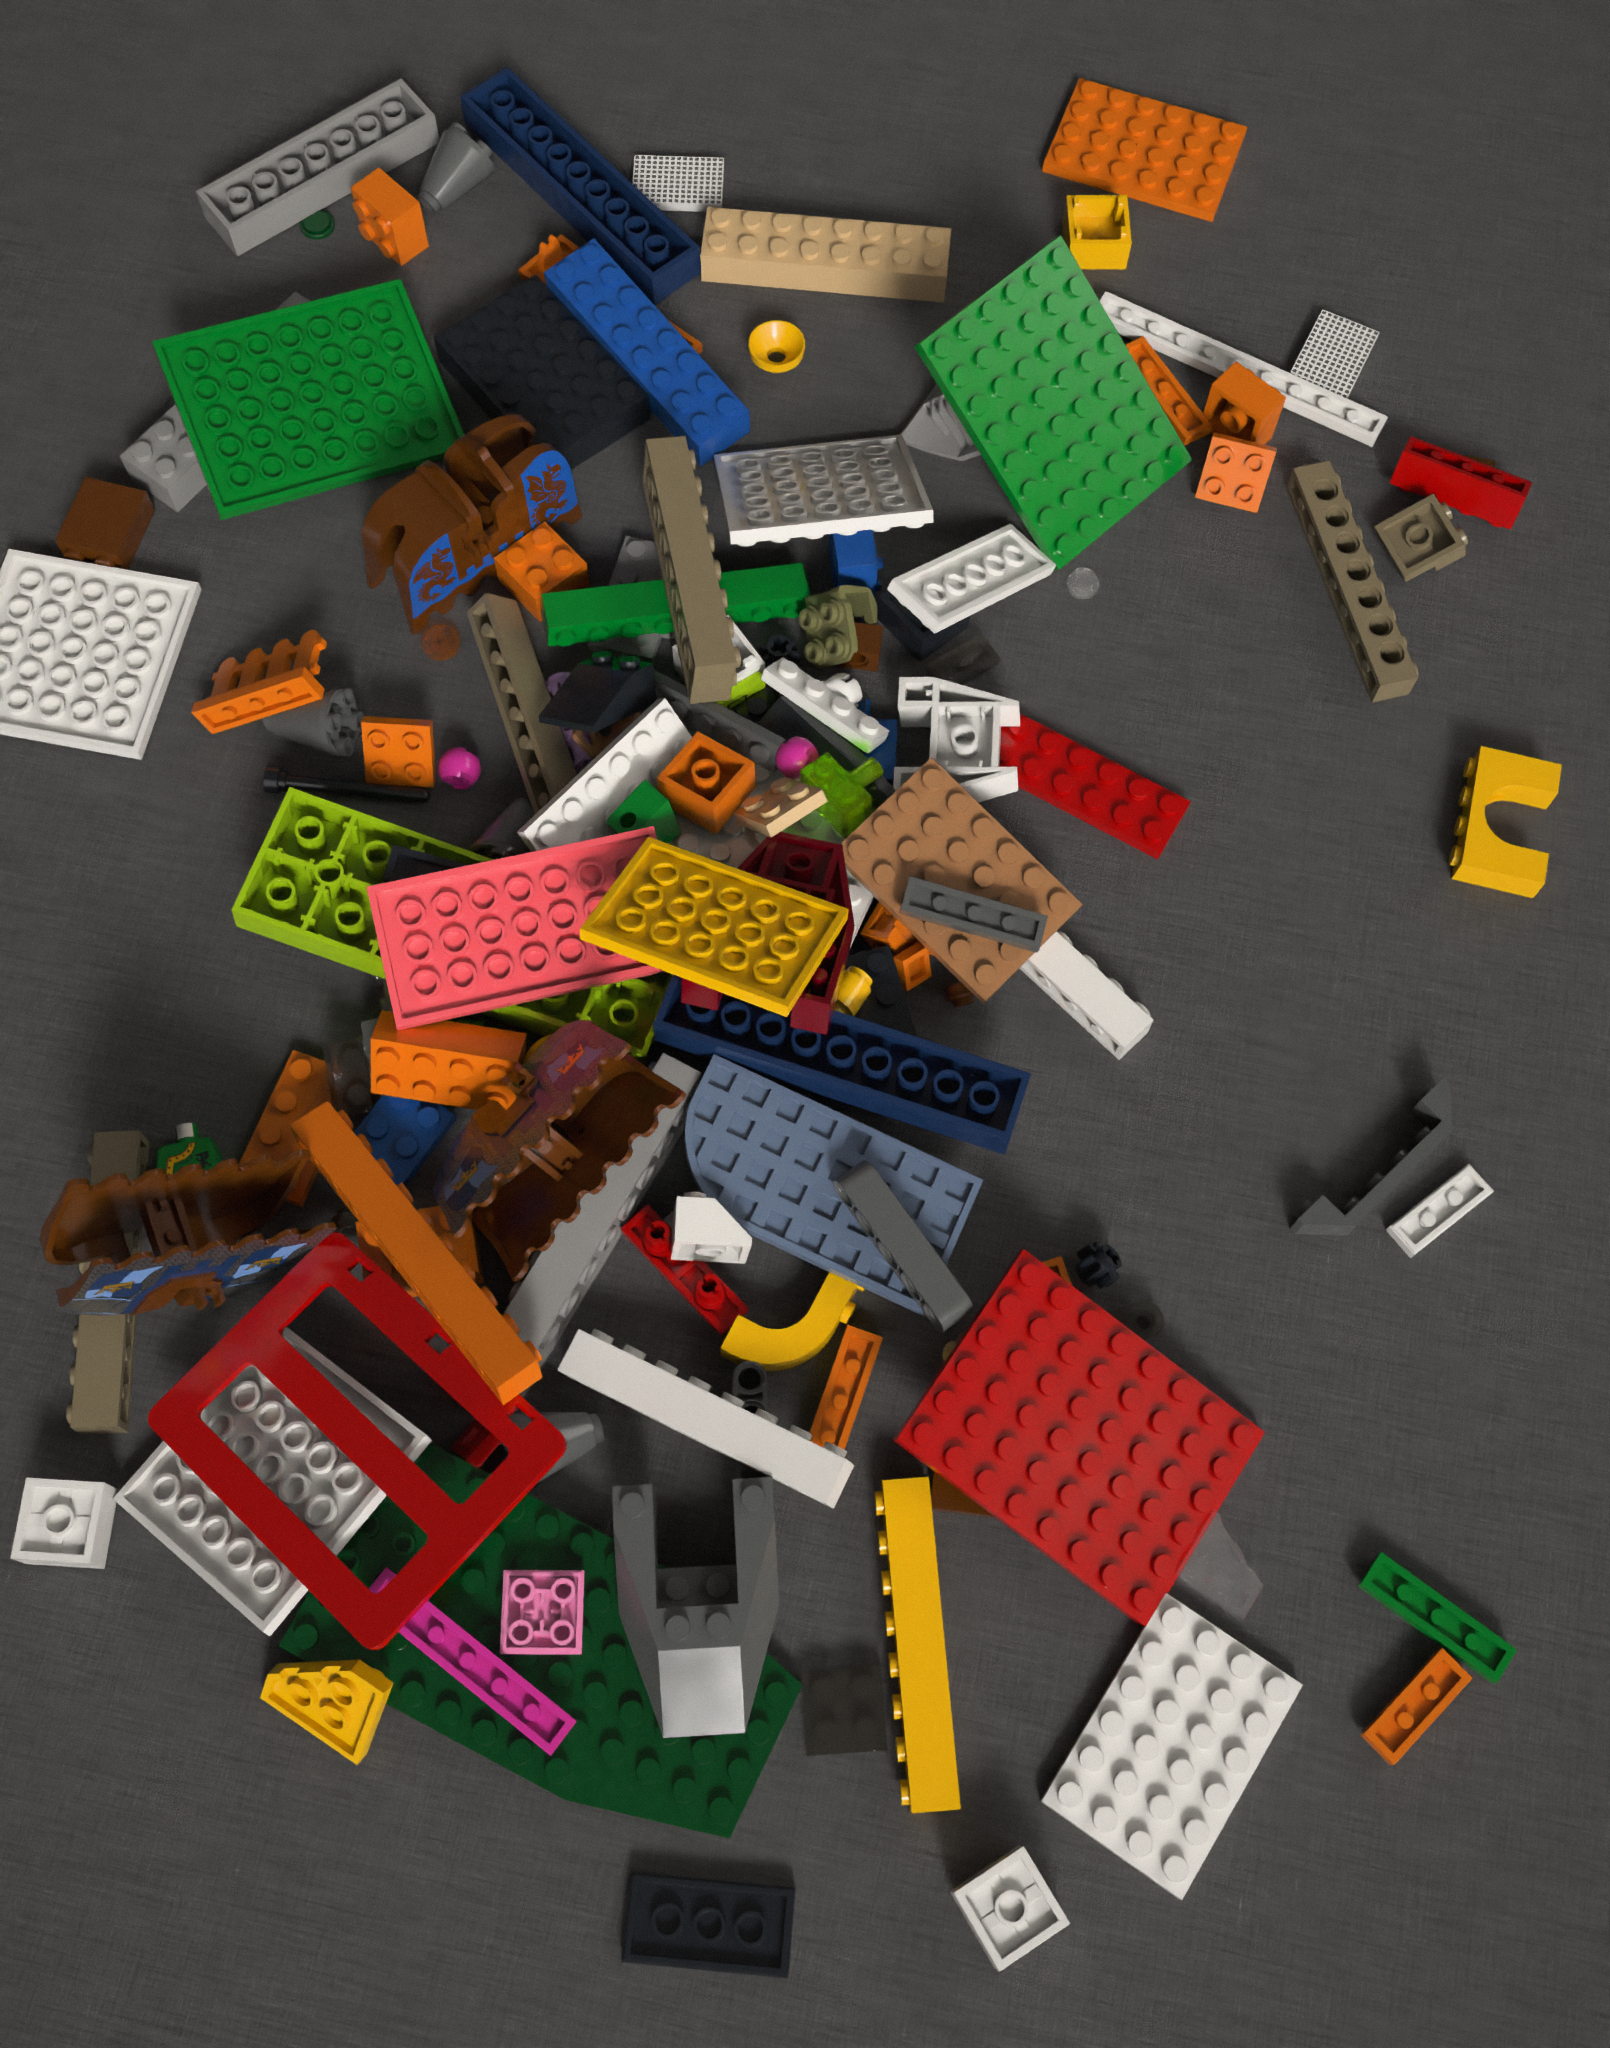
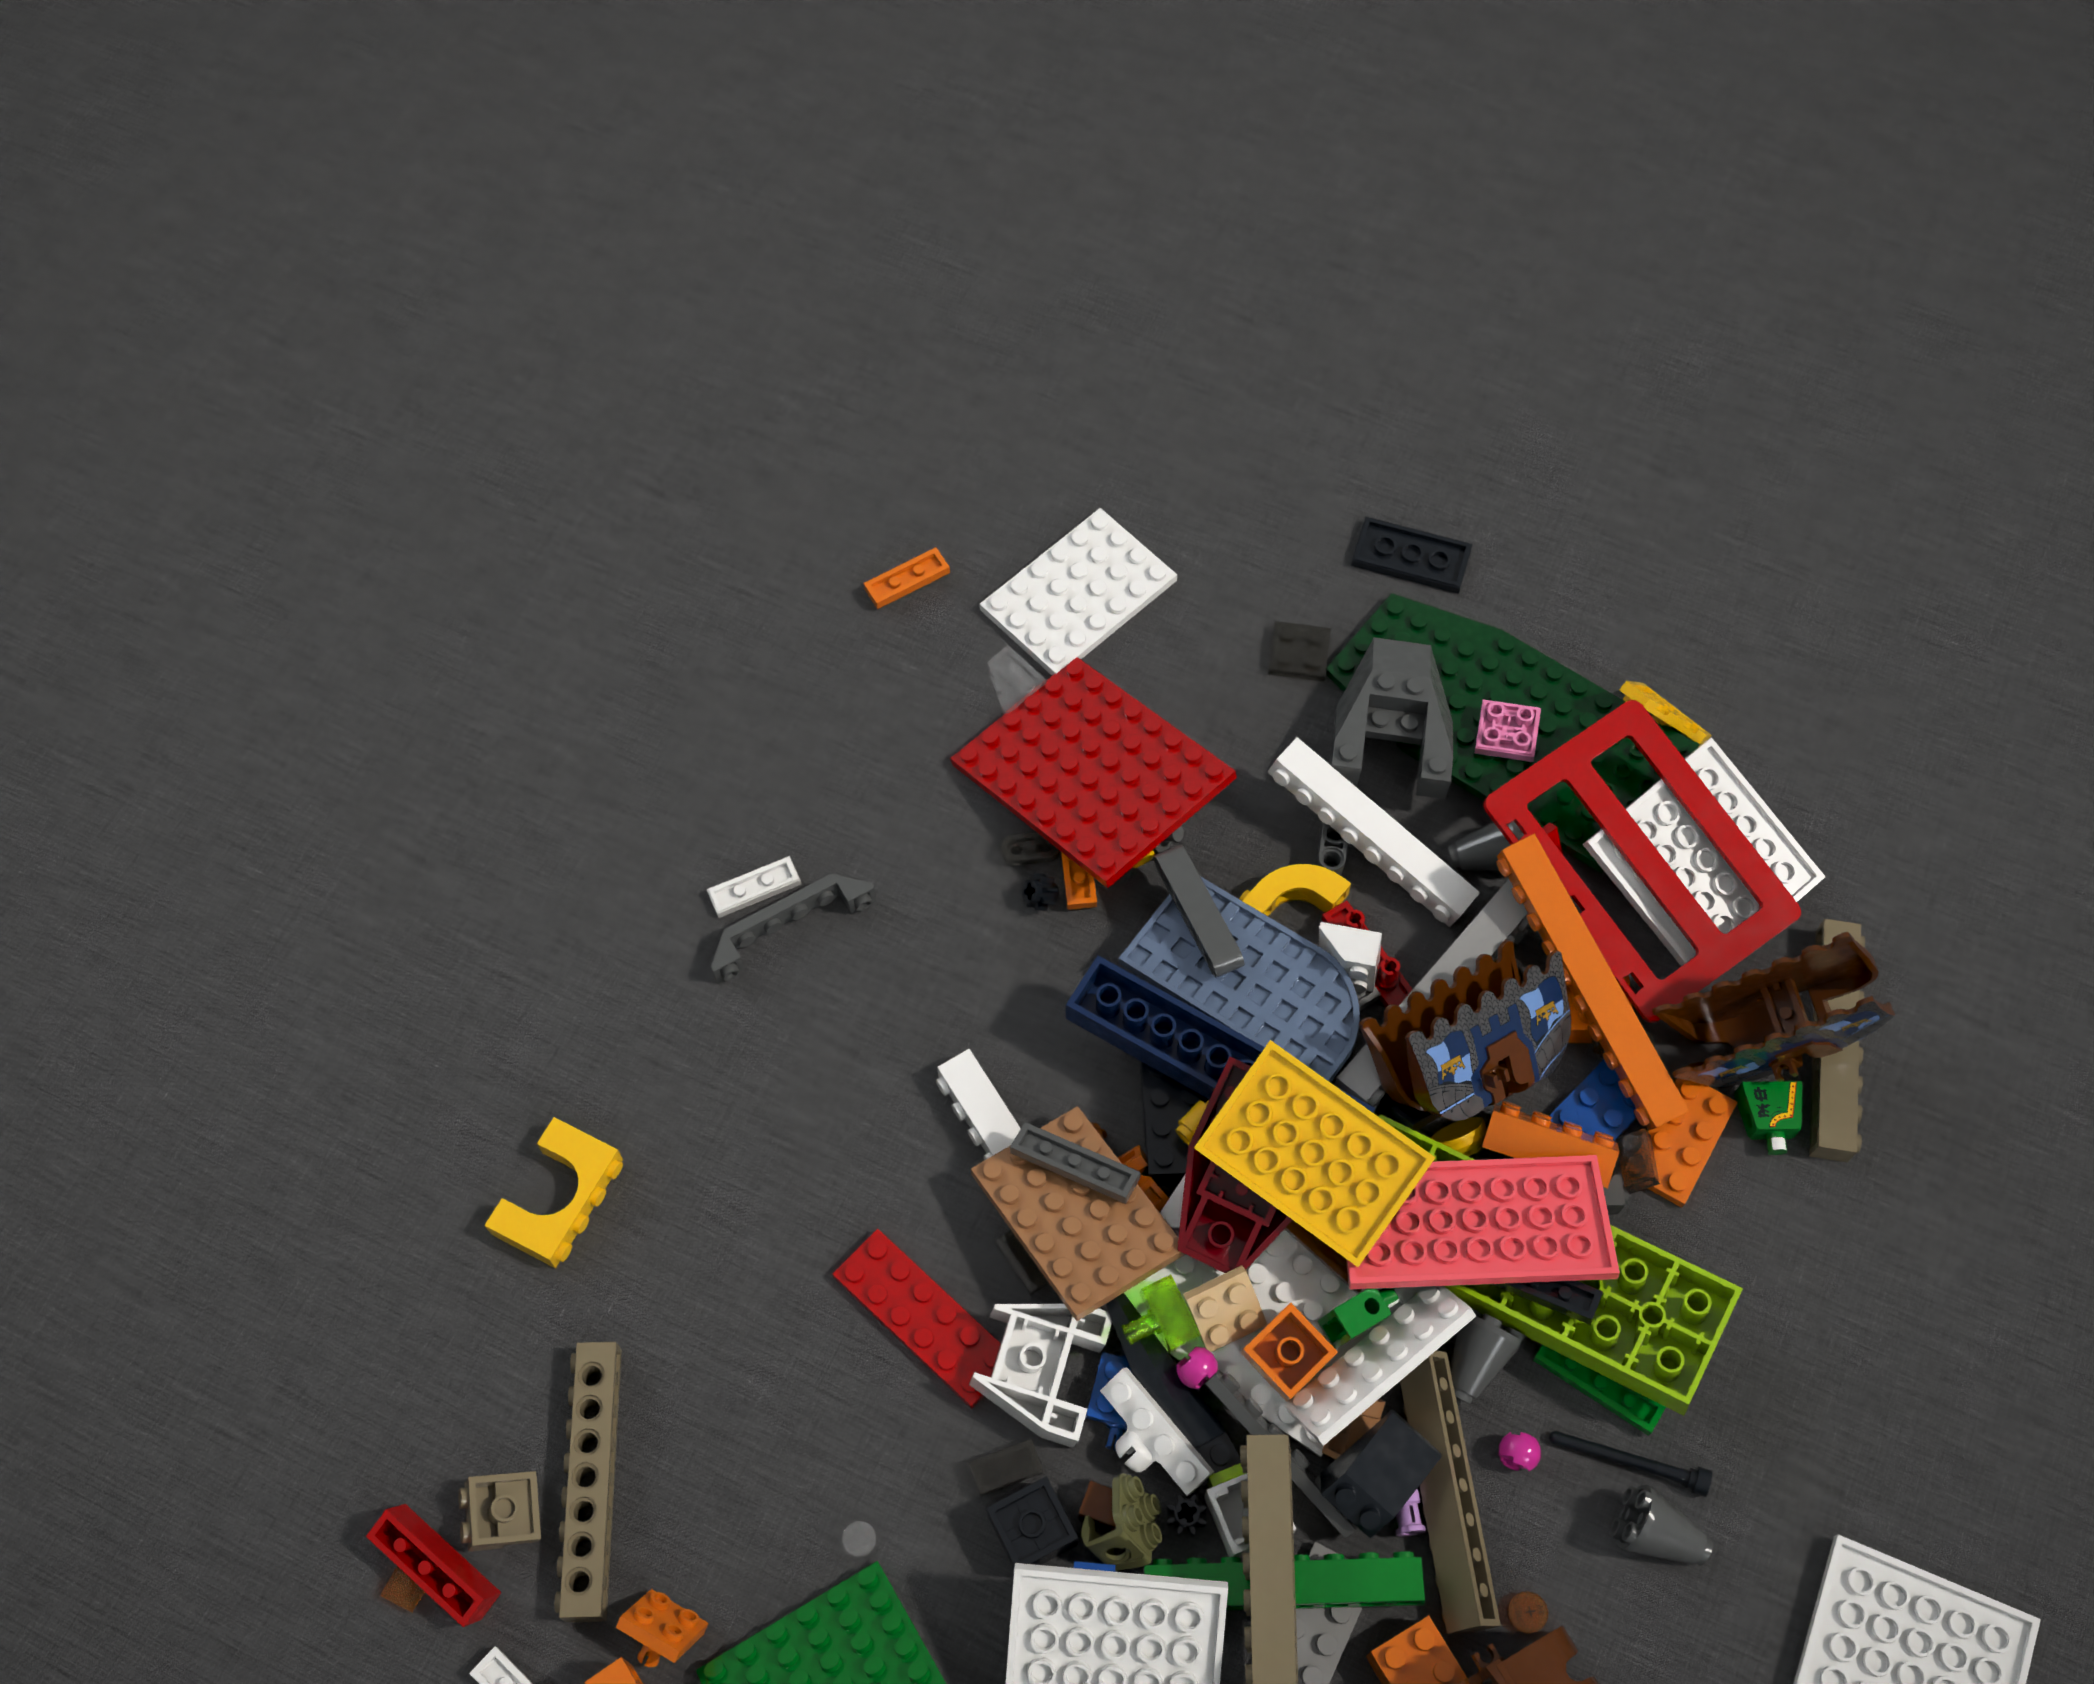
camera: 165 degrees left, 5 degrees down
white container [11,1477,119,1569] -> none
orange fence [191,630,327,734] -> none
orange plate [361,716,436,788] -> none
dark pink plate [369,1567,577,1756] -> none
orange plate [809,1325,883,1450] -> none
yellow brick [874,1477,961,1814] -> none
white plate [887,523,1056,634] -> none
white container [950,1845,1070,1972] -> none
green plate [1357,1552,1517,1684] -> none

